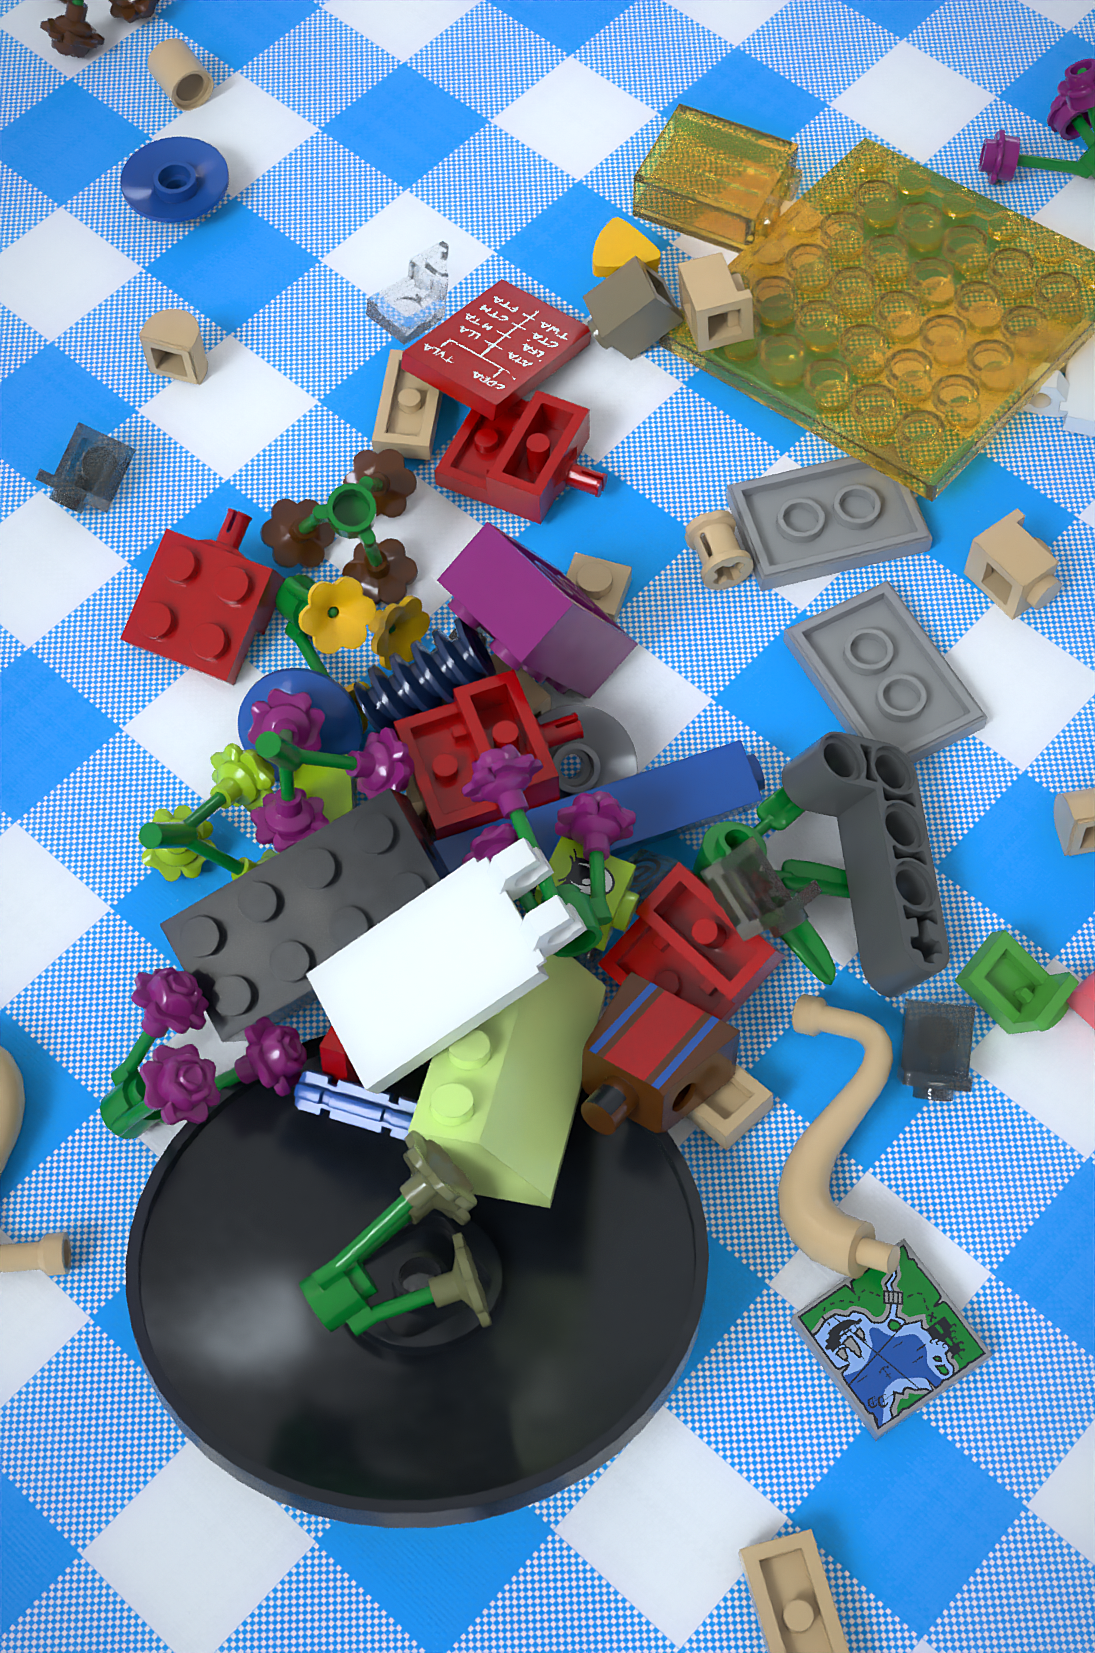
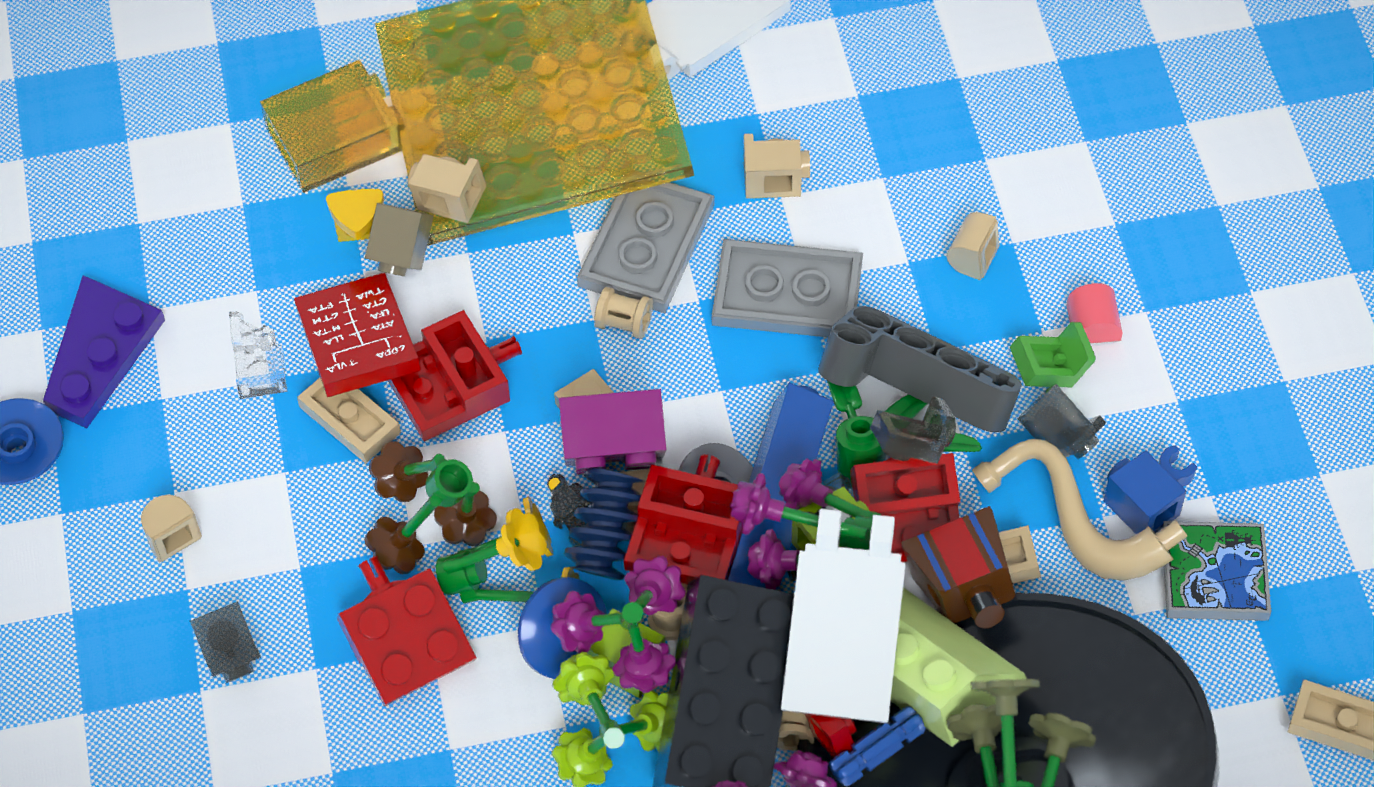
camera: 55 degrees left, 5 degrees down
none -> dark purple wing [43,275,165,428]
none -> blue brick [1104,445,1197,534]

